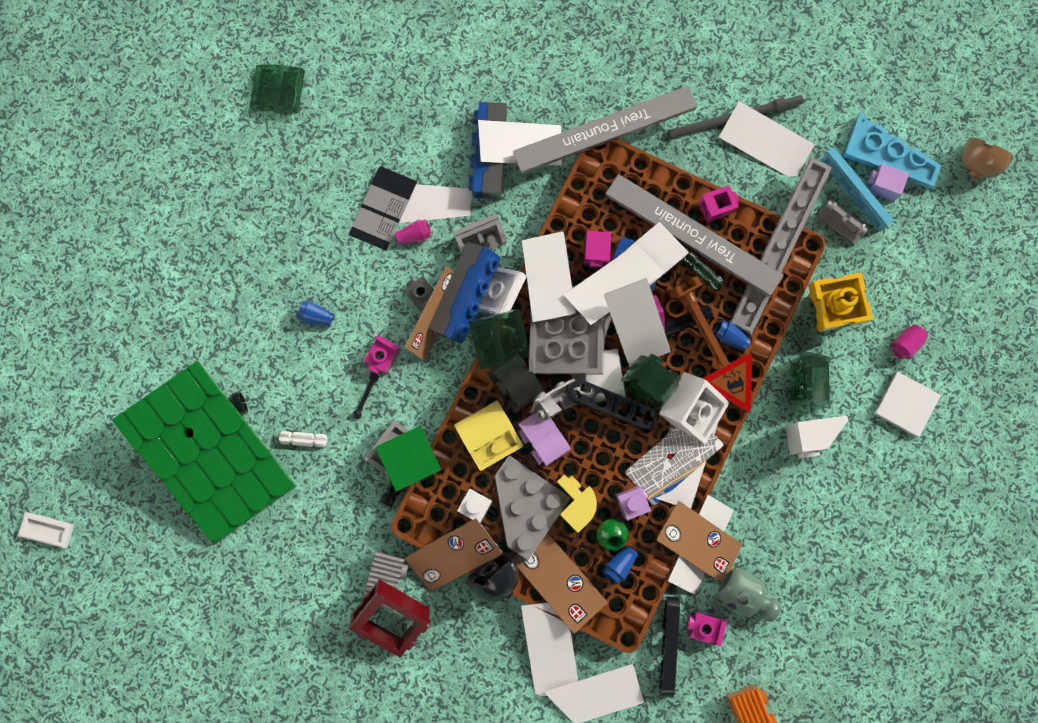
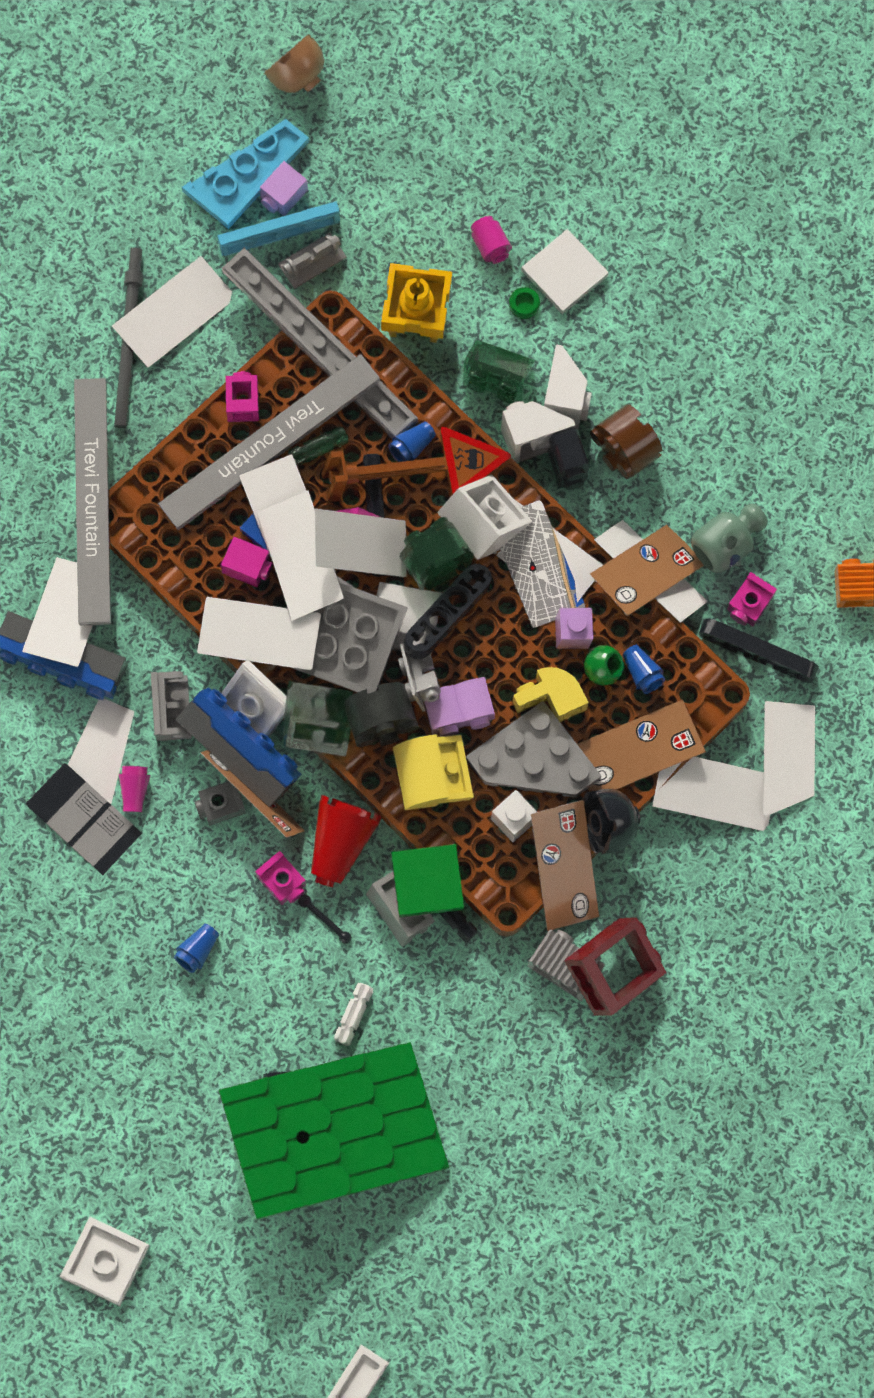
camera: 75 degrees left, 5 degrees down
none -> white tile [60,1217,150,1306]
none -> red cone [311,795,382,888]
none -> white slope [501,401,575,463]
none -> green tile [509,287,540,319]
none -> black brick [547,429,590,490]
none -> reddish brown brick [590,404,663,479]

